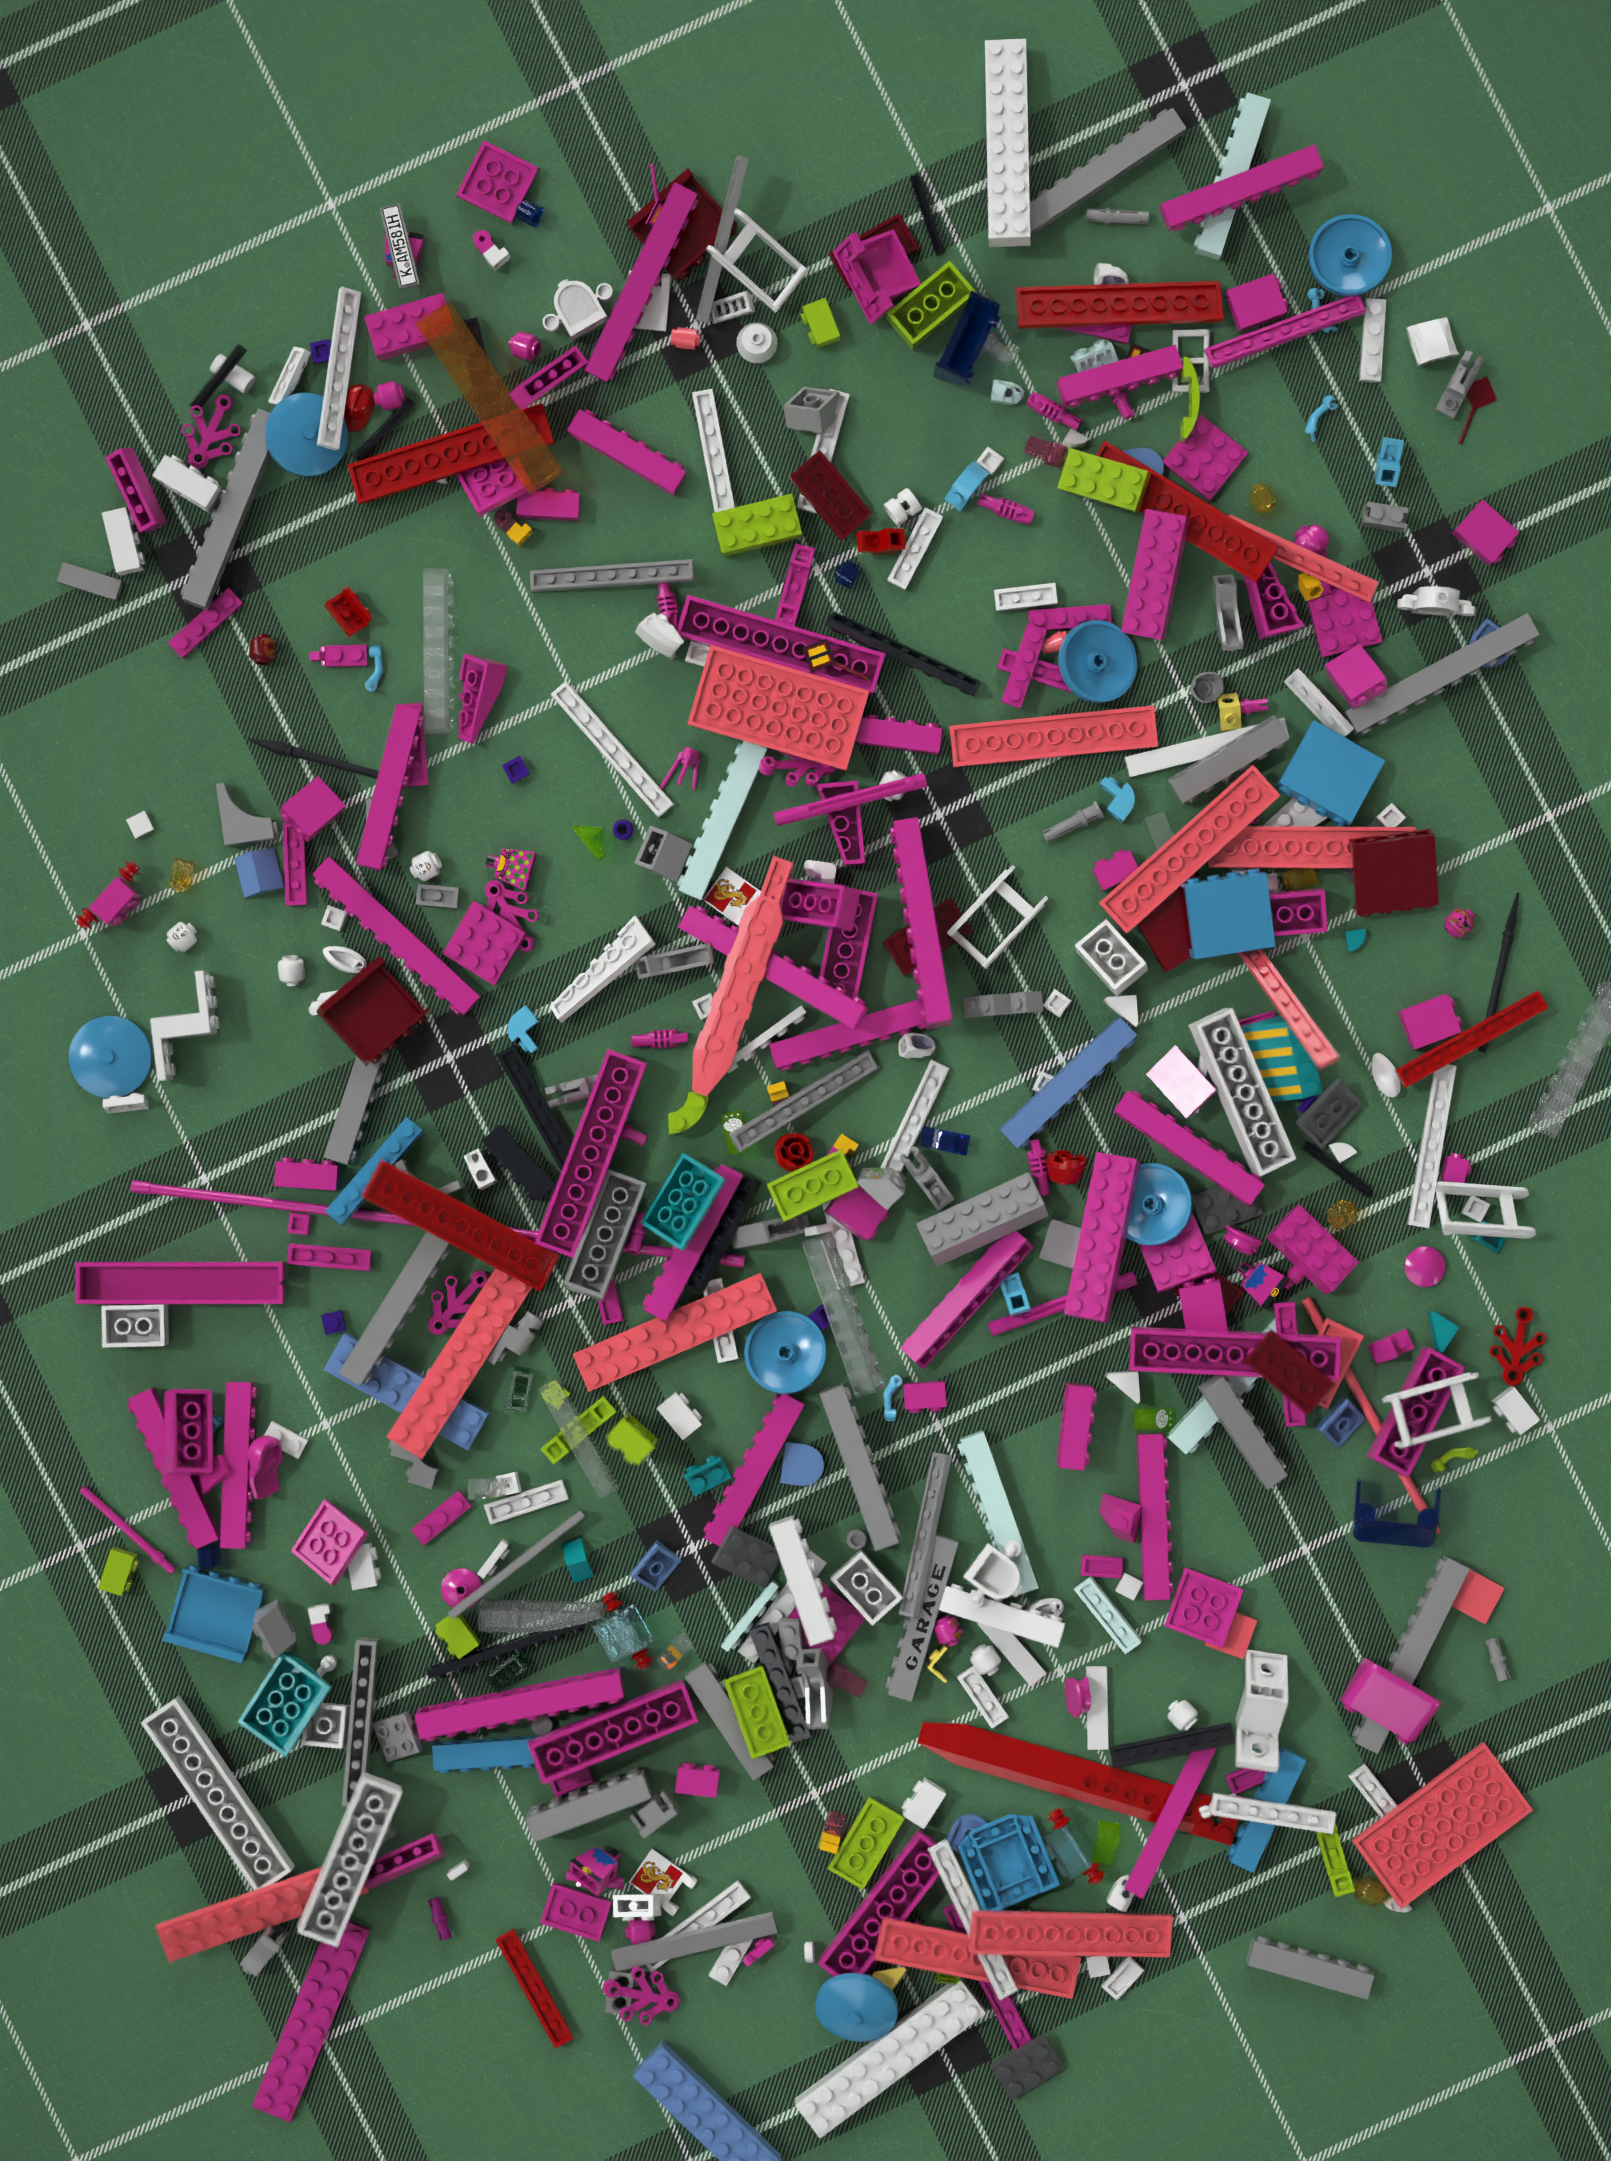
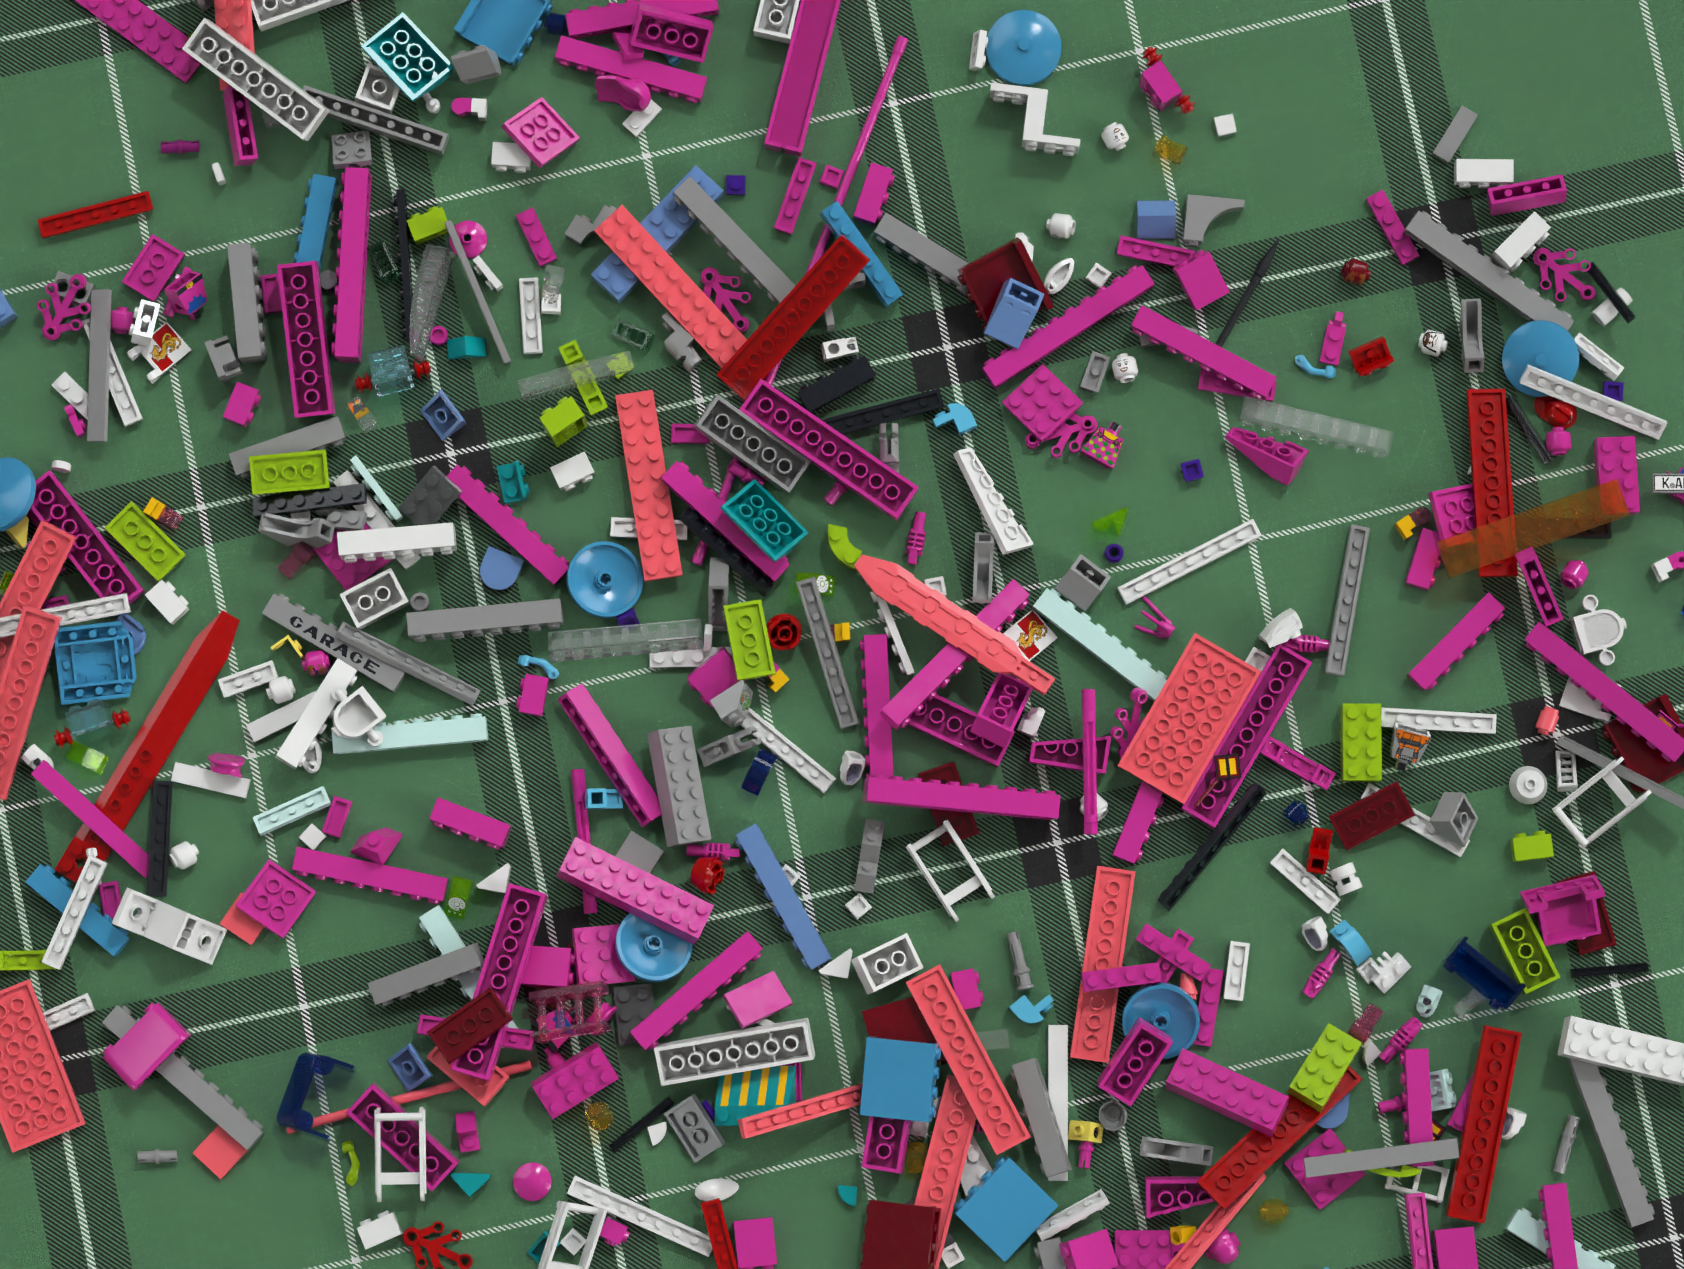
camera: 105 degrees right, 5 degrees down
none -> dark pink tile [429,326,448,346]
none -> clear pink fence [529,980,611,1043]
none -> medium blue slope [984,278,1044,349]
none -> dark pink brick [1081,962,1162,992]
none -> dark pink brick [1097,1017,1173,1106]
none -> white rock [1302,916,1328,951]
none -> light grey tile [1303,1138,1459,1178]
none -> white hinge [1371,951,1411,994]
none -> torso [1390,722,1431,771]
none -> white head [1418,330,1448,357]
none -> light grey arch [1459,298,1485,373]

